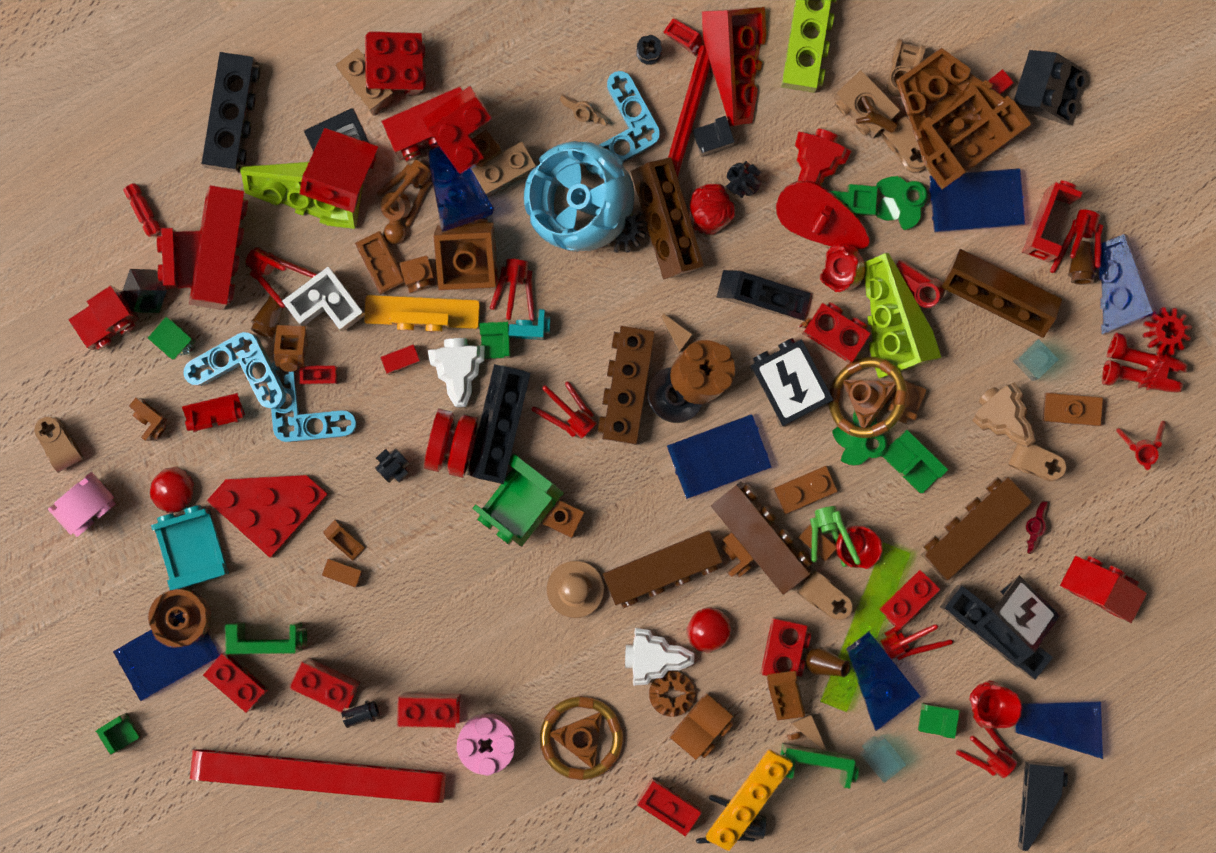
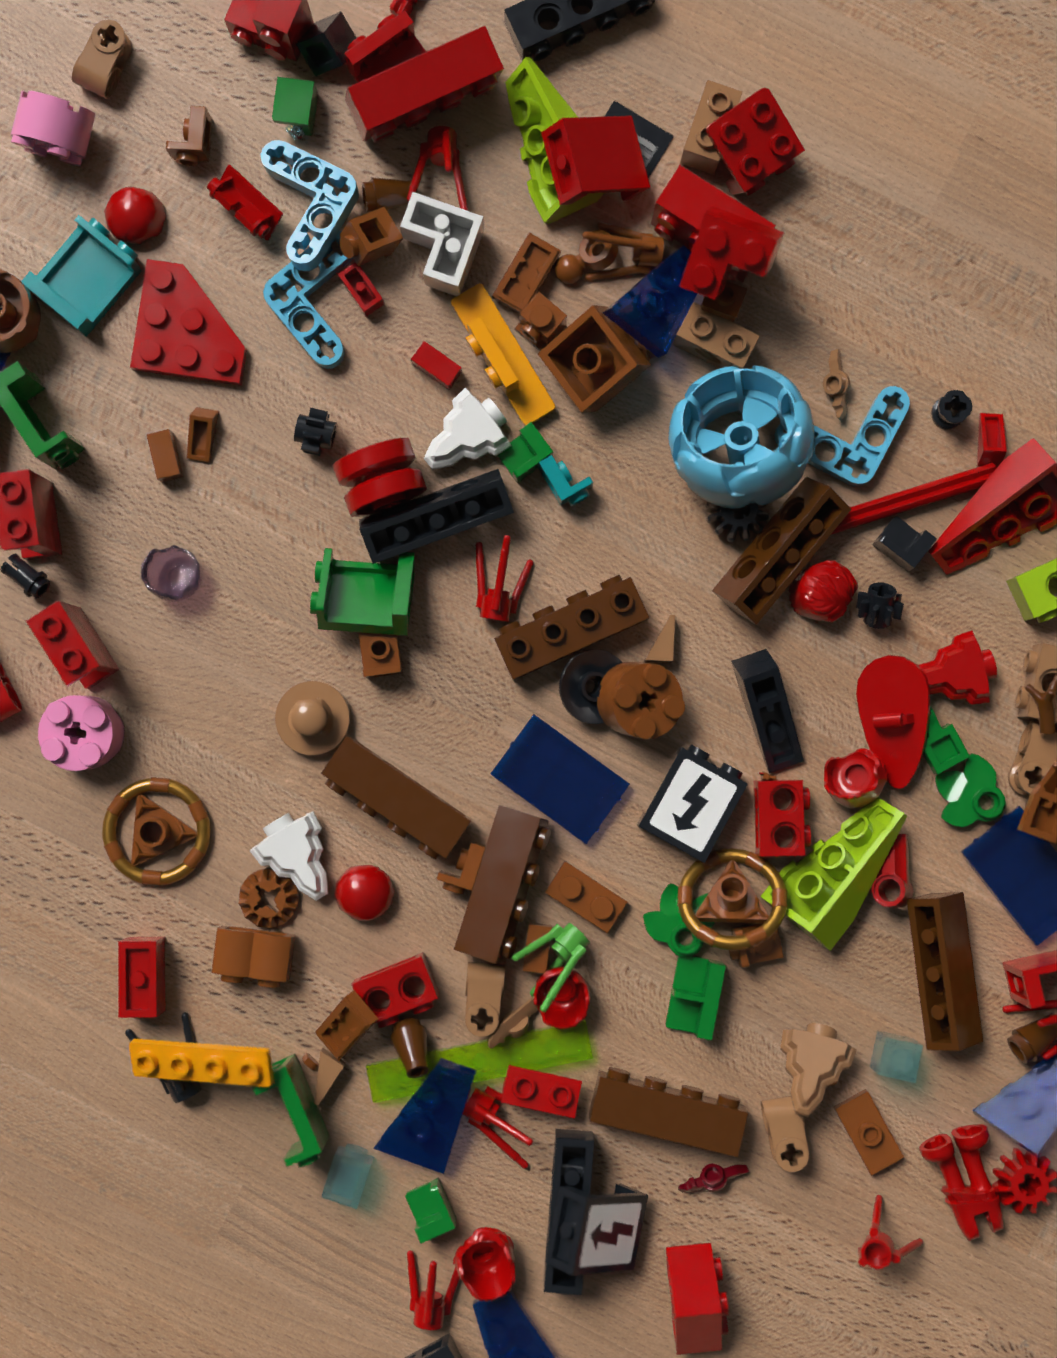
camera: 60 degrees right, 0 degrees up
red plant [490,259,535,322] -> none
none -> hair [141,545,202,602]
none -> medium nougat piece [488,996,538,1049]

